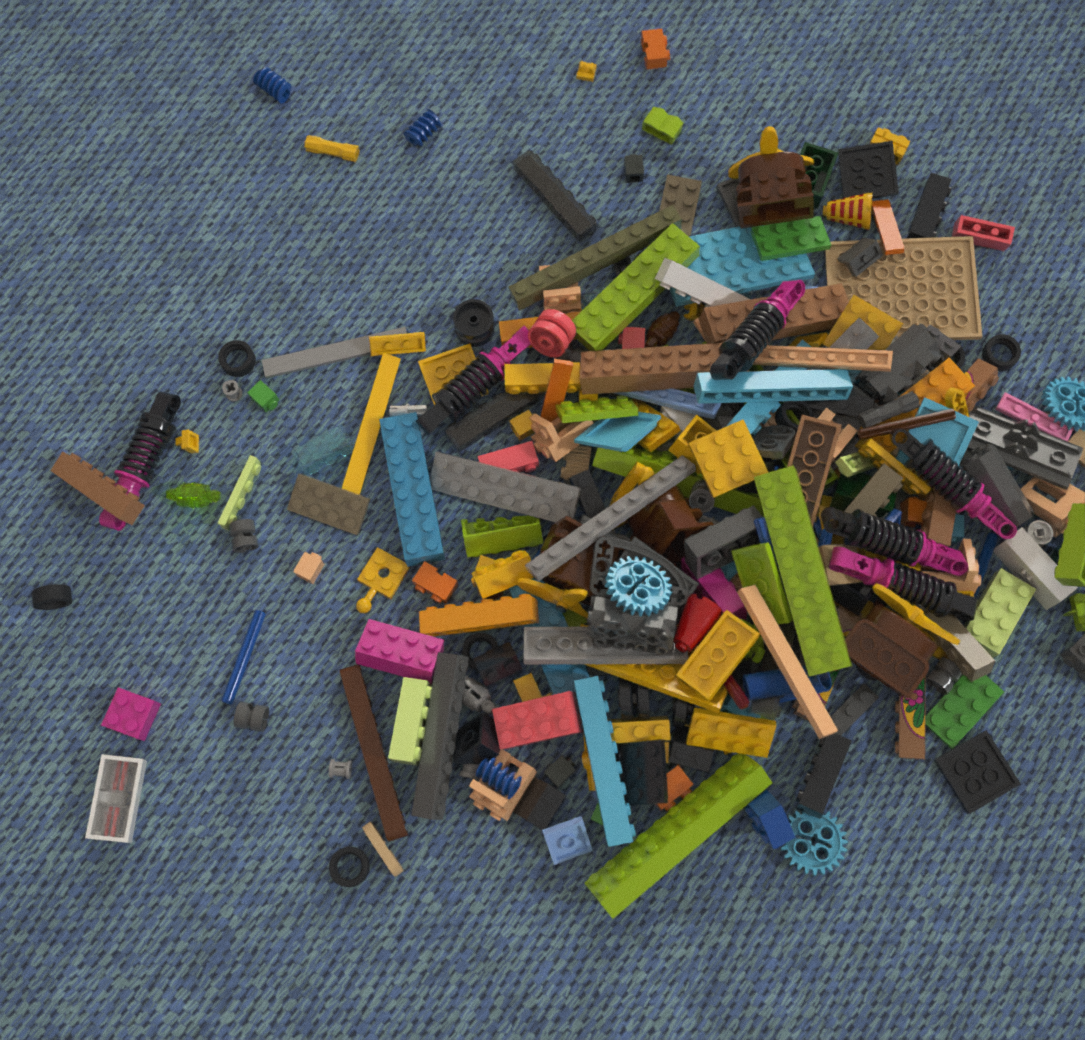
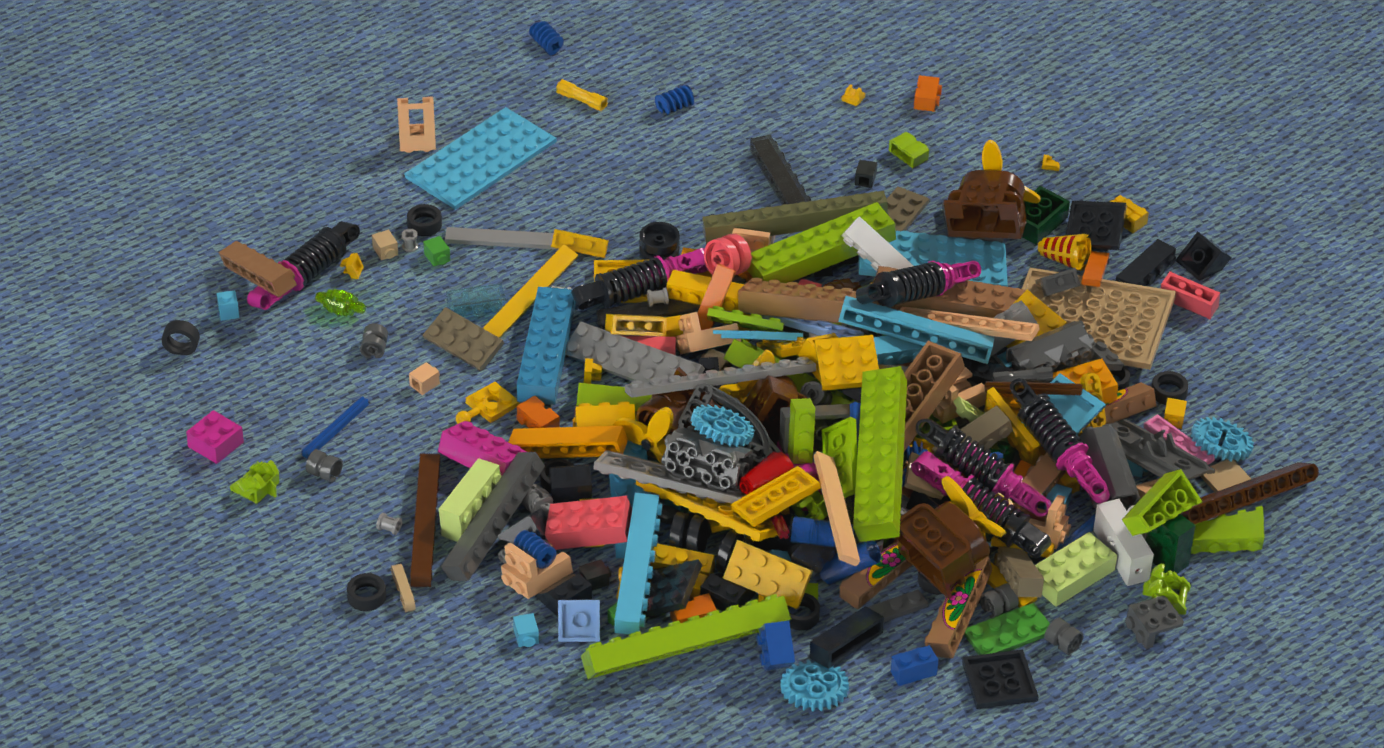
camera: 15 degrees right, 30 degrees down
clear brick [85,754,147,843] -> none
yellowish green plate [218,455,261,530] -> none
bright green plate [750,216,831,261] -> none
none -> medium azure brick [216,290,239,321]
none -> lime piece [230,460,280,504]
none -> tan brick [372,229,398,260]
none -> light nougat brick [397,97,436,153]
none -> medium azure plate [404,107,557,210]
none -> medium azure brick [513,613,539,647]
none -> yellow tile [584,358,602,384]
none -> yellow brick [605,314,667,337]
none -> light grey bush [647,287,669,307]
none -> black tyre [787,593,820,631]
none -> lime brick [788,398,816,464]
none -> blue brick [890,645,938,686]
none -> yellow tile [1041,154,1060,171]
none -> dark grey wheel [1044,617,1084,655]
none -> yellow brick [1164,398,1187,429]
none -> black slope [1176,231,1232,281]

